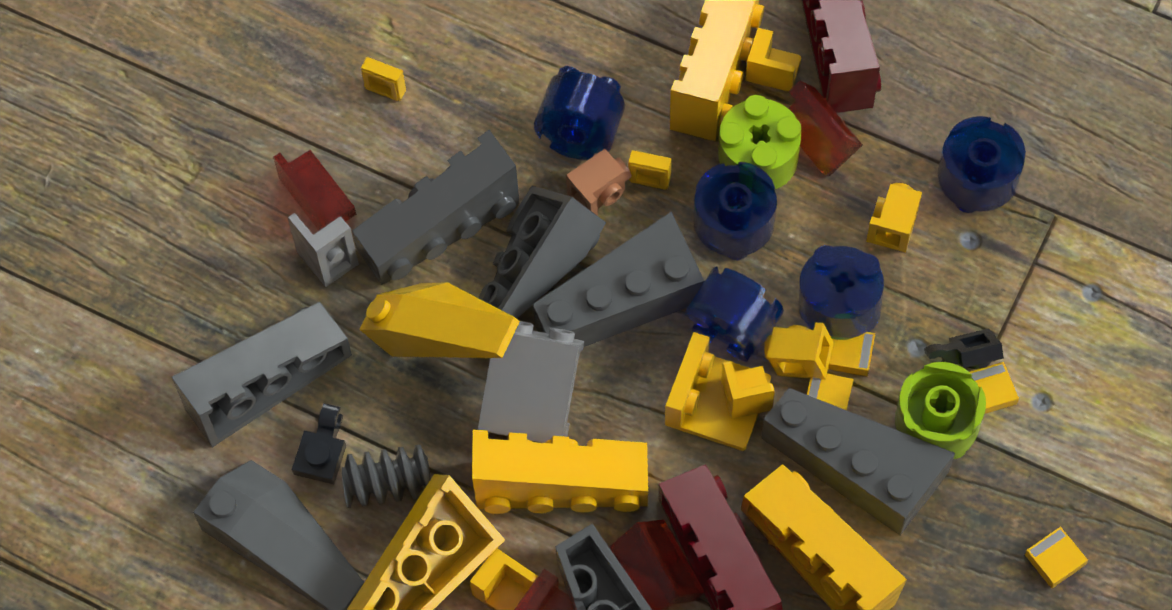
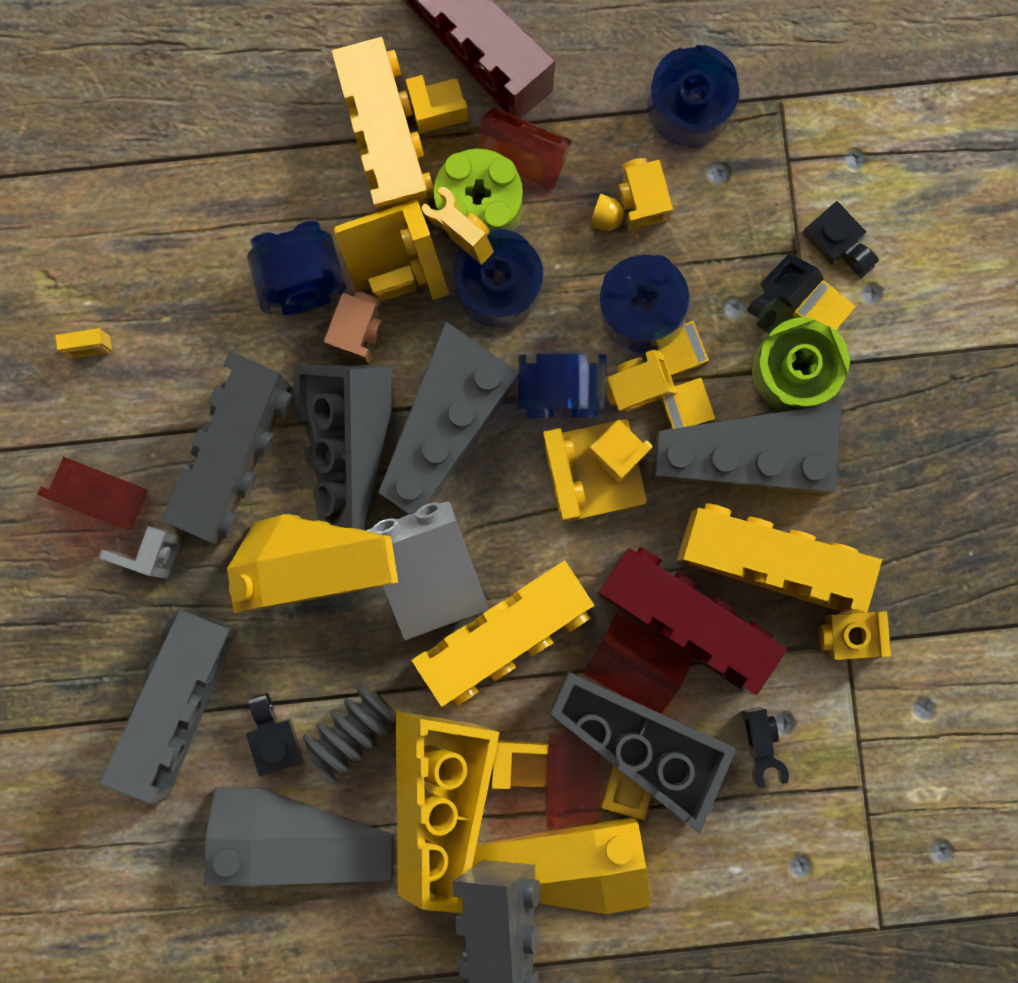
camera: 35 degrees left, 20 degrees up
yellow tile [1025,526,1088,588] -> none
none -> yellow bracket [333,199,450,300]
none -> yellow plate [421,187,494,265]
none -> yellow hinge [590,194,624,231]
none -> black plate [802,201,879,278]

